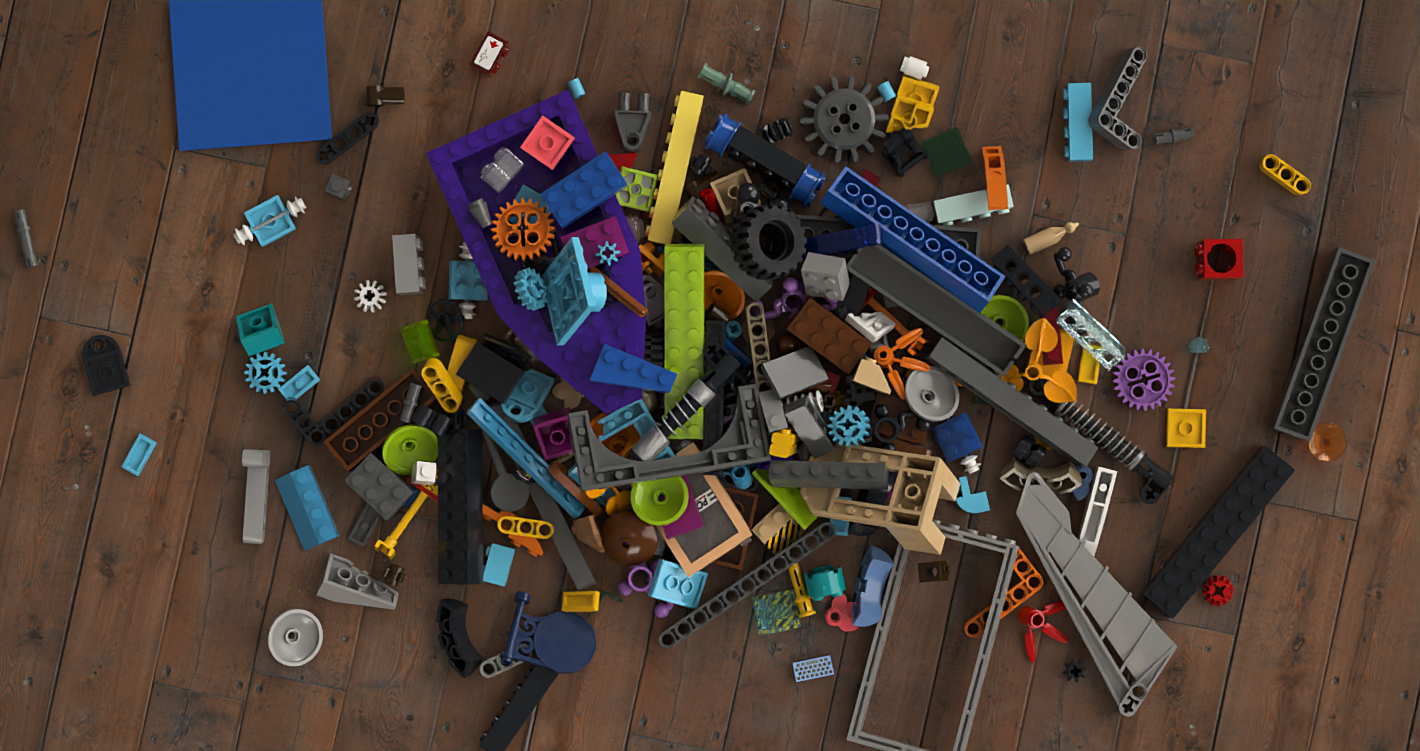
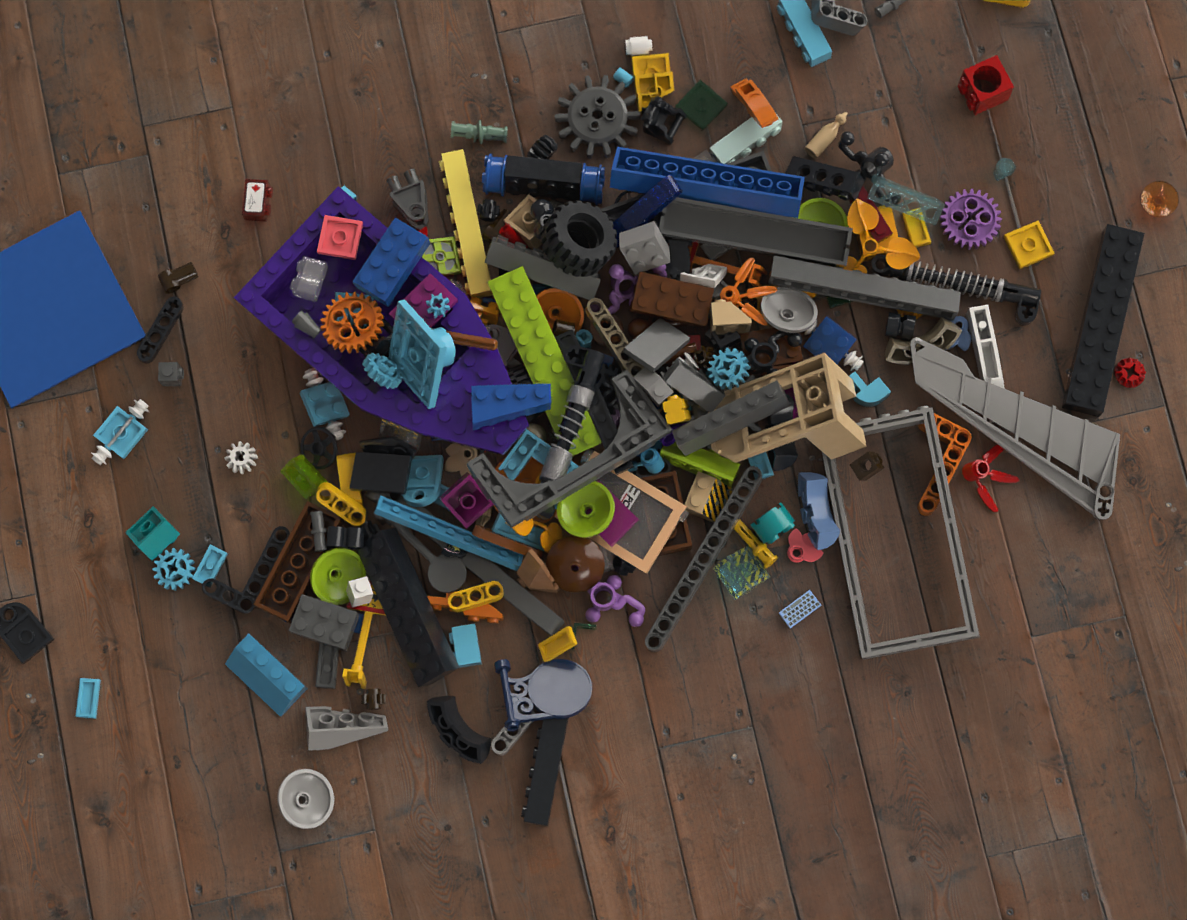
camera: 20 degrees left, 10 degrees down
light grey beam [242,449,270,544] -> none
light grey brick [392,234,426,295] -> none
medium azure tile [648,559,708,610] -> none
black gear [1062,659,1087,683] -> none
dark grey brick [1270,247,1375,442] -> none

